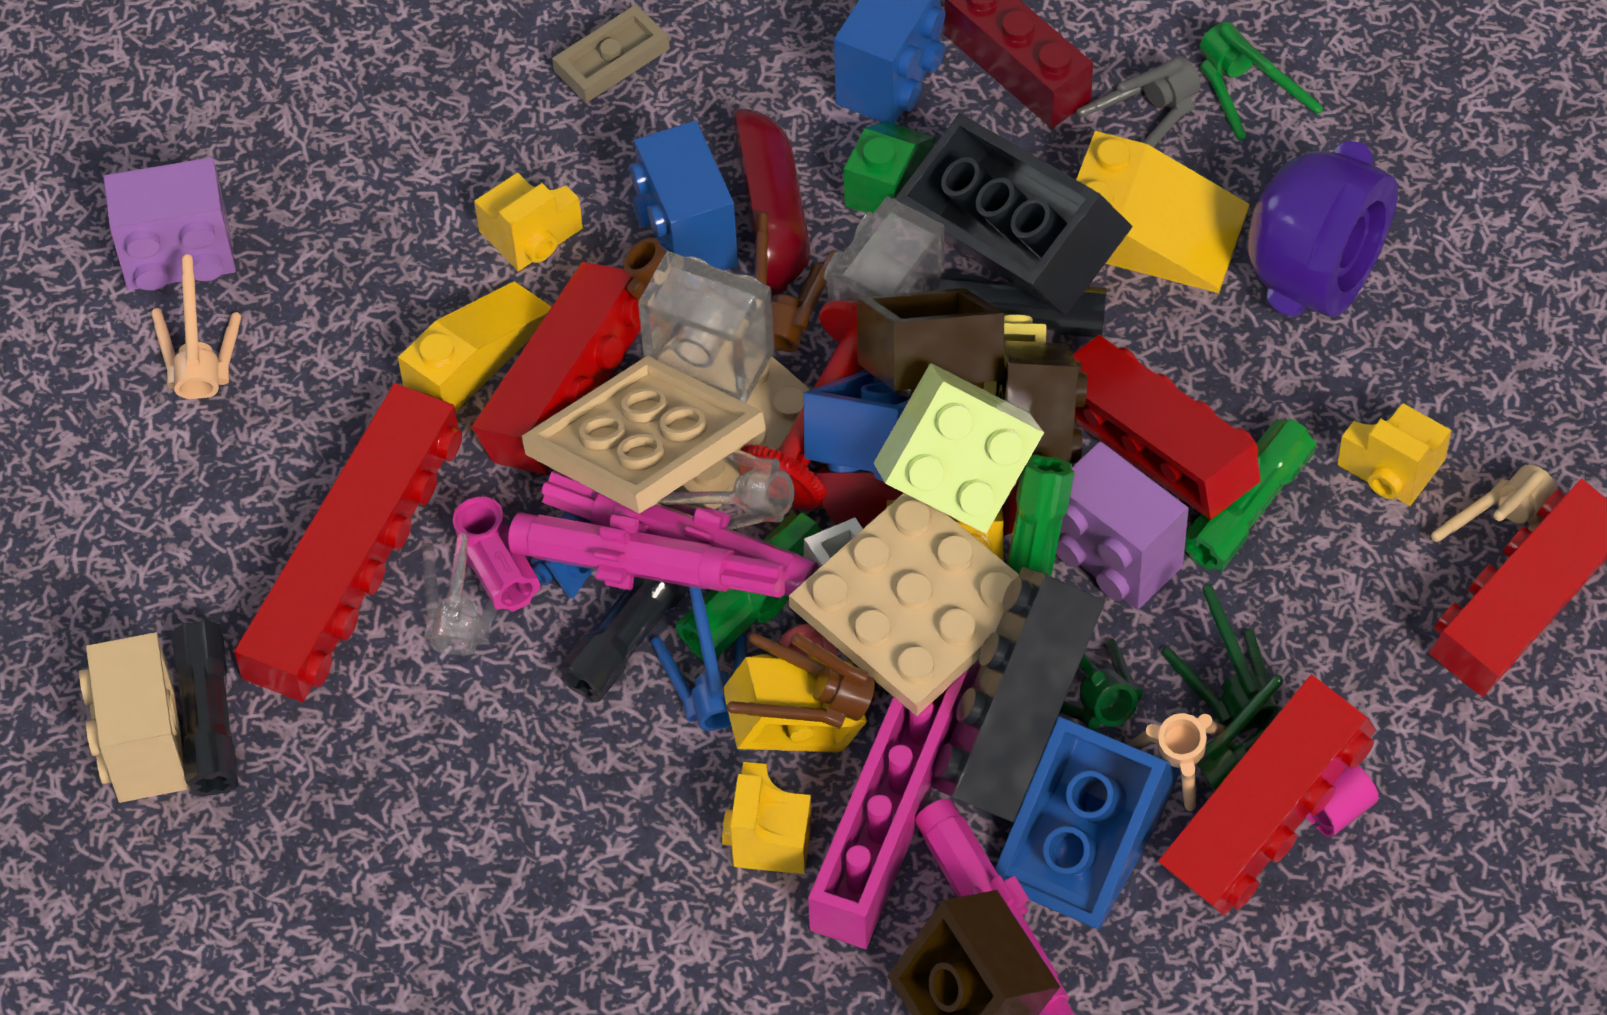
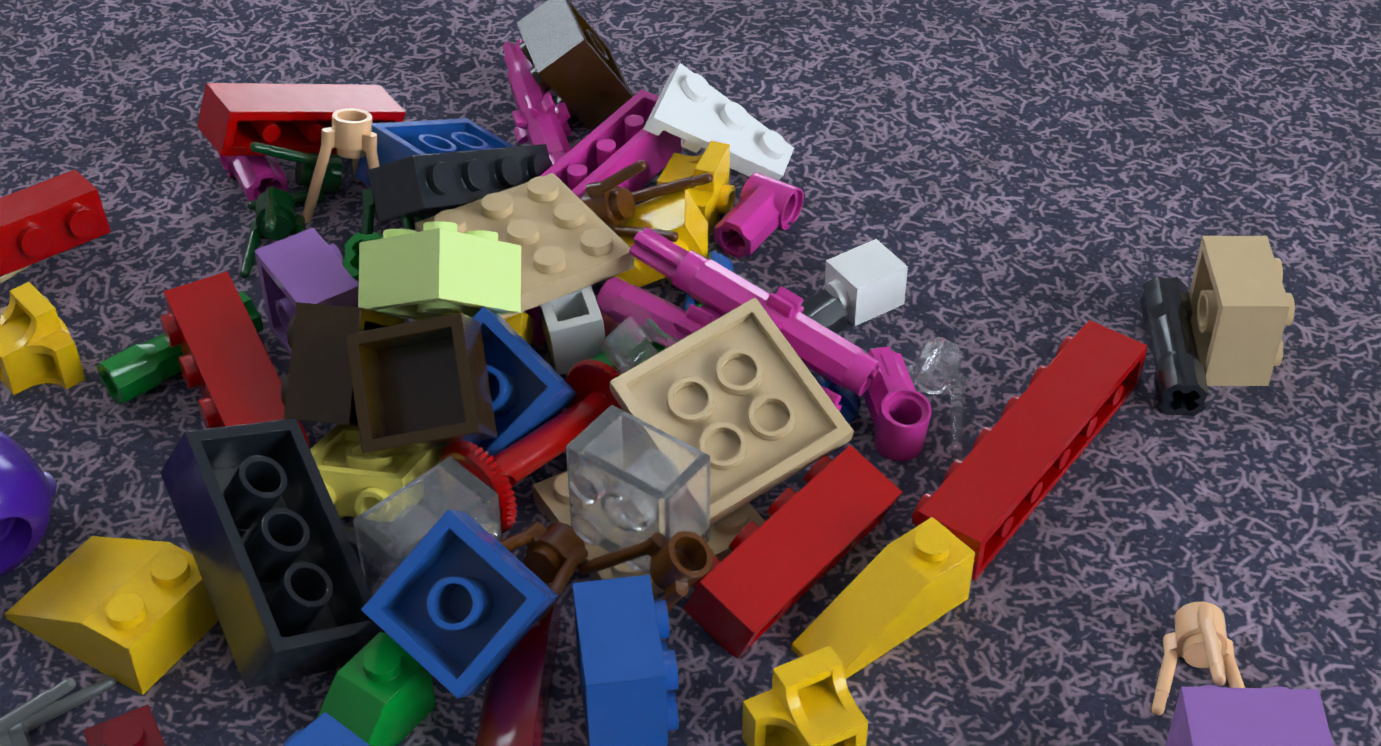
camera: 170 degrees left, 15 degrees down
none -> blue brick [361,509,560,699]
none -> white wing [643,63,794,180]
none -> dark pink piece [714,172,804,259]
none -> white brick [823,239,908,327]

